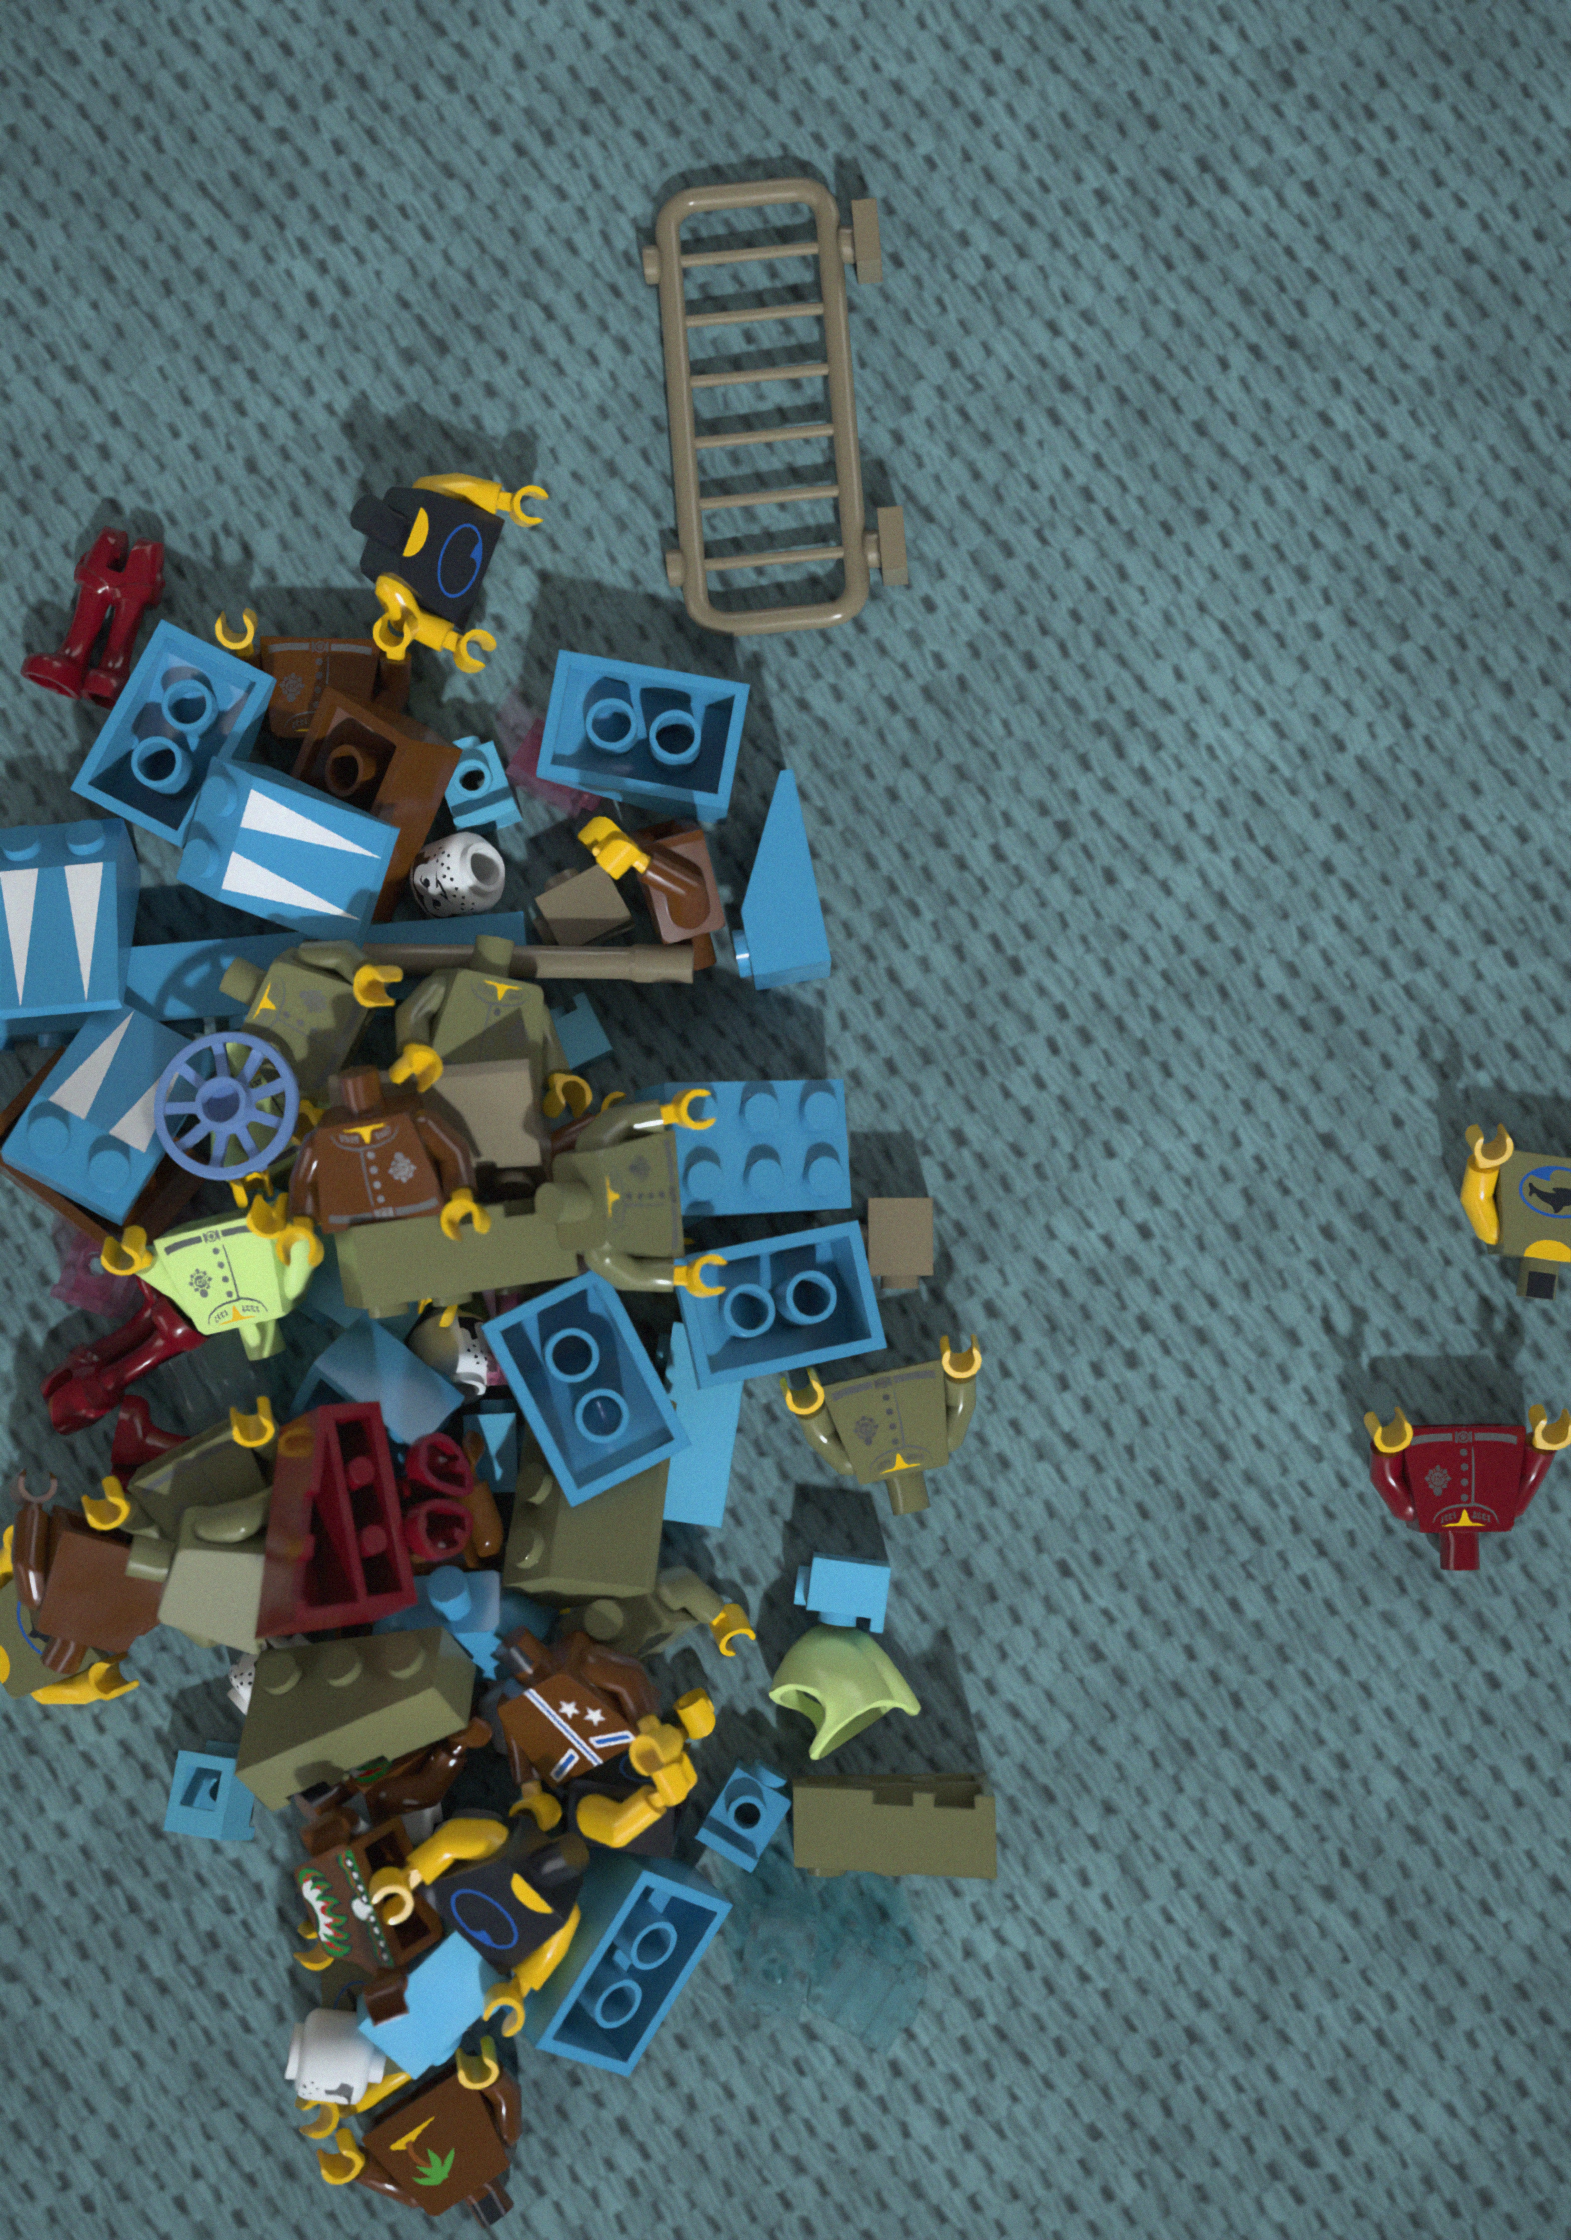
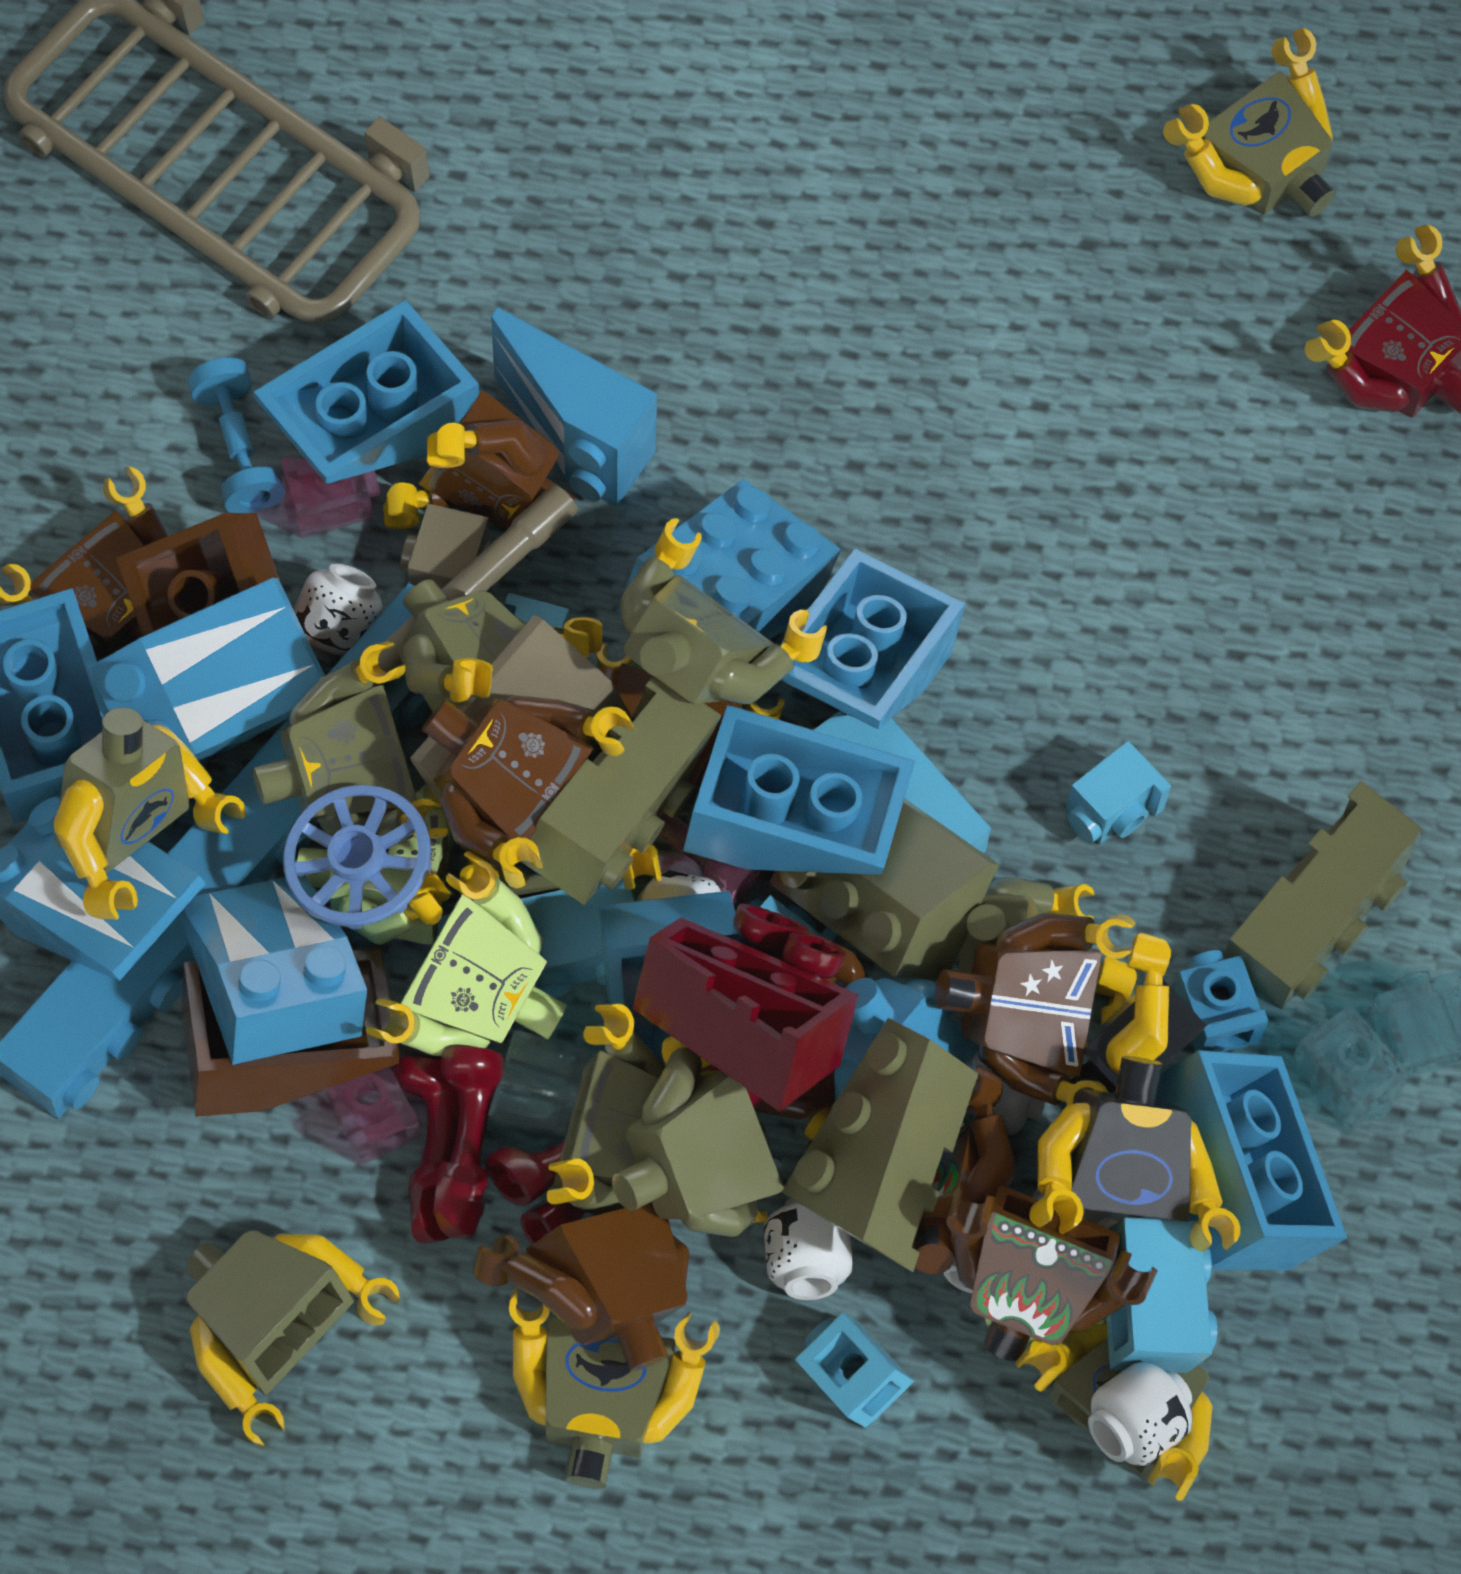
camera: 55 degrees left, 20 degrees down
reddish brown torso [316,2036,523,2228] -> none
torso [350,472,549,673] -> none
medium azure brick [445,736,523,836] -> none
yellowish green piece [769,1623,921,1760] -> none
olive torso [779,1334,982,1515] -> none
dark tan brick [859,1198,933,1289] -> none
none -> torso [54,708,246,920]
none -> dark azure wheel [188,357,285,513]

